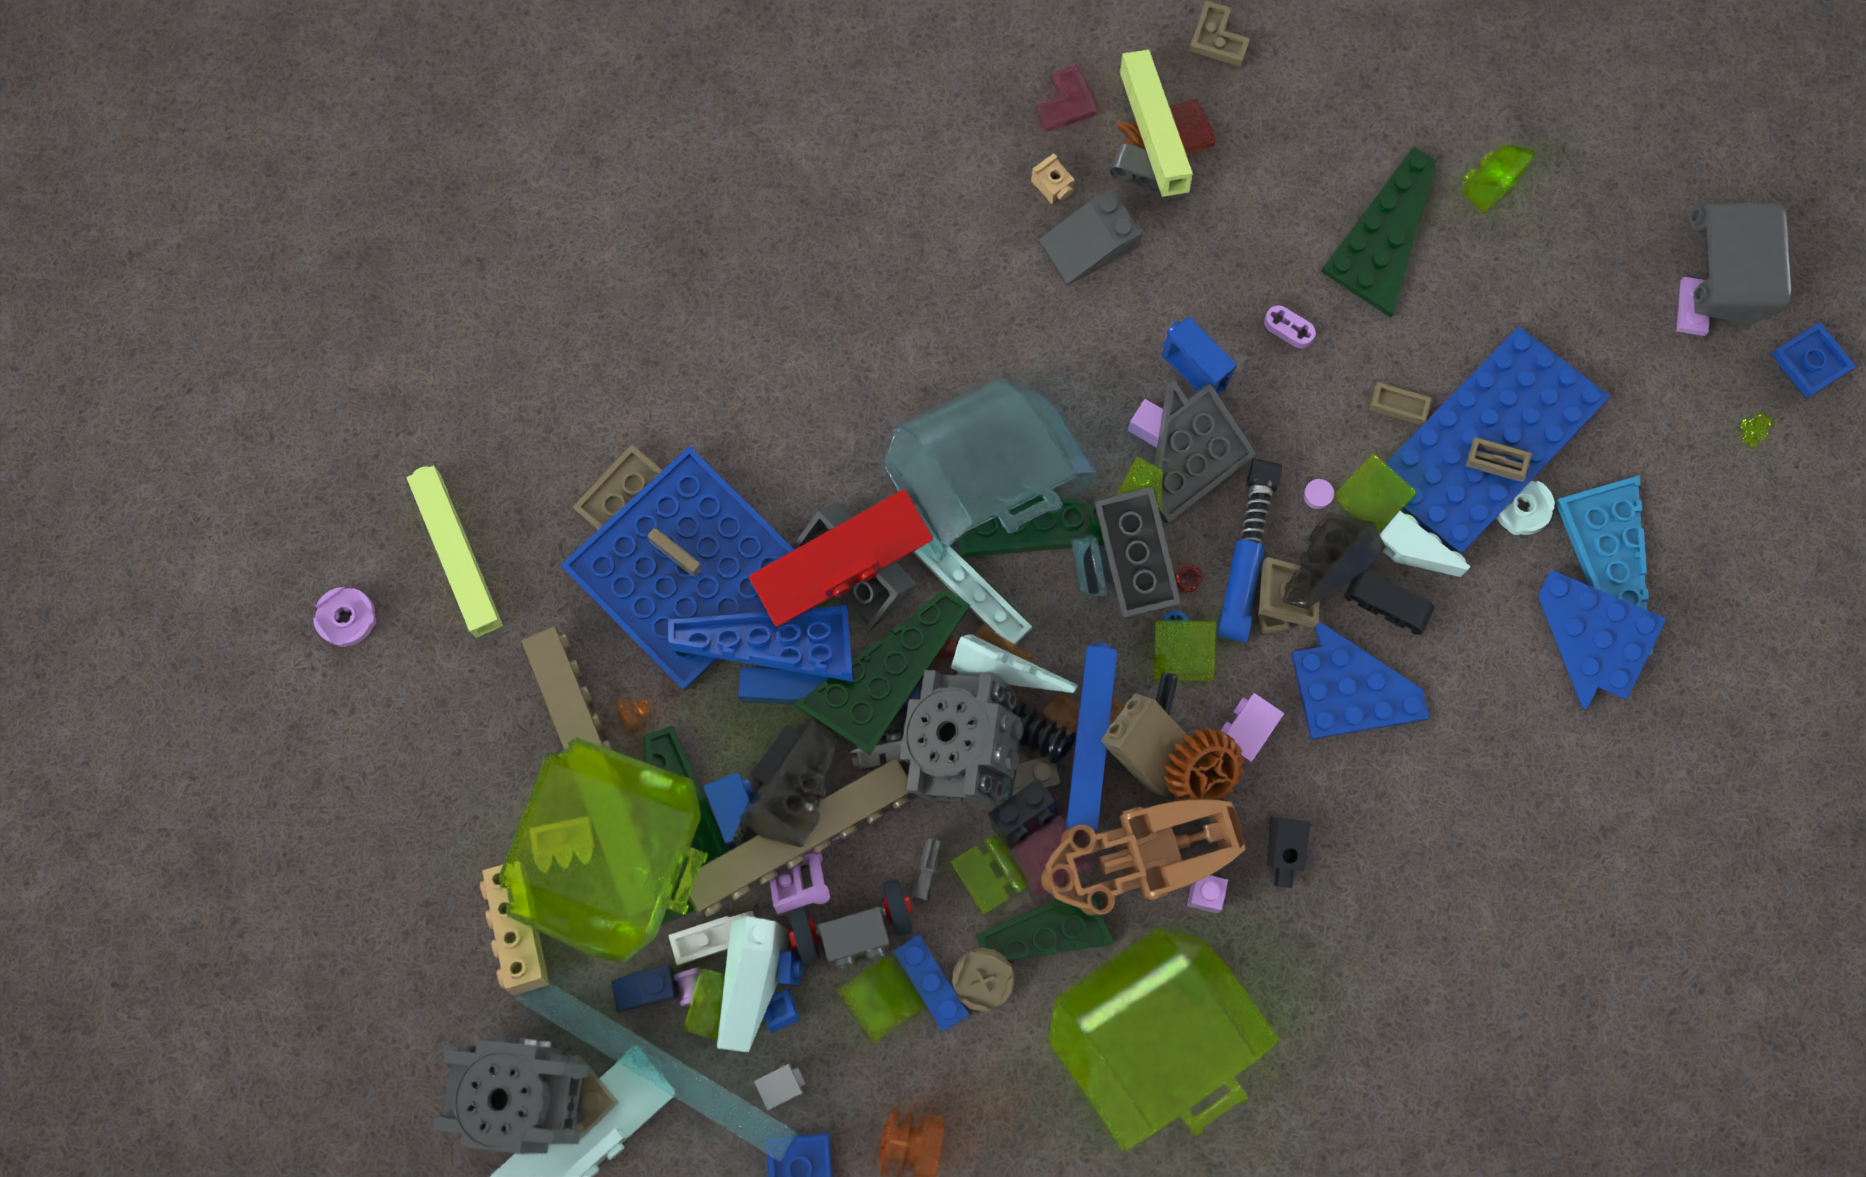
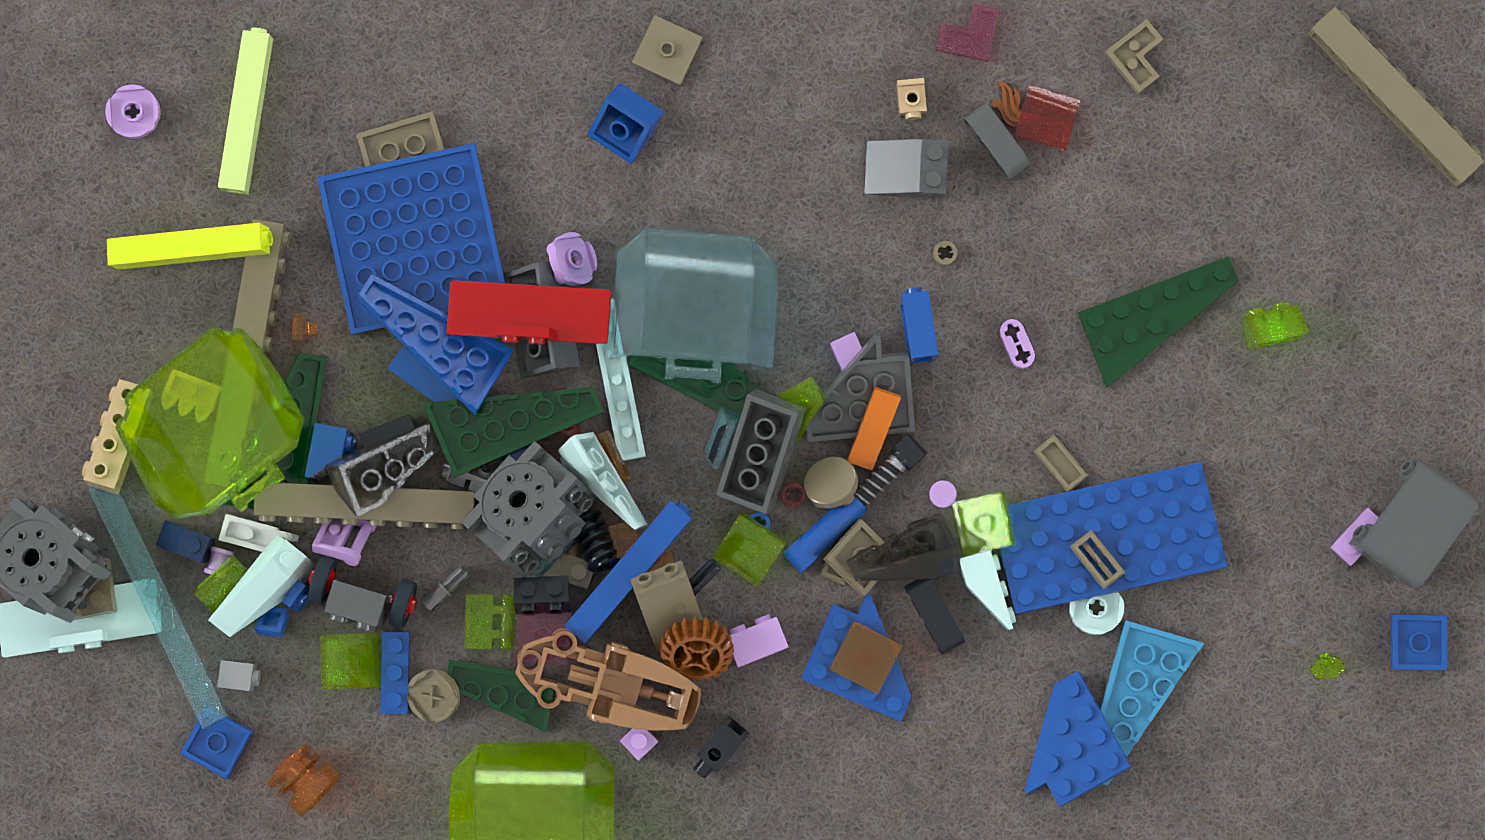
camera: 40 degrees right, 10 degrees up
dark tan tile [647,528,702,579] -> none
yellowish green brick [1120,50,1193,197] -> none
none -> neon yellow brick [107,223,273,270]
none -> lavender plate [547,232,597,287]
none -> blue slope [588,83,664,164]
none -> dark tan plate [632,15,703,86]
none -> dark tan tile [804,457,858,508]
none -> clear orange plate [829,621,902,694]
none -> orange tile [847,387,901,470]
none -> dark tan bush [933,241,957,266]

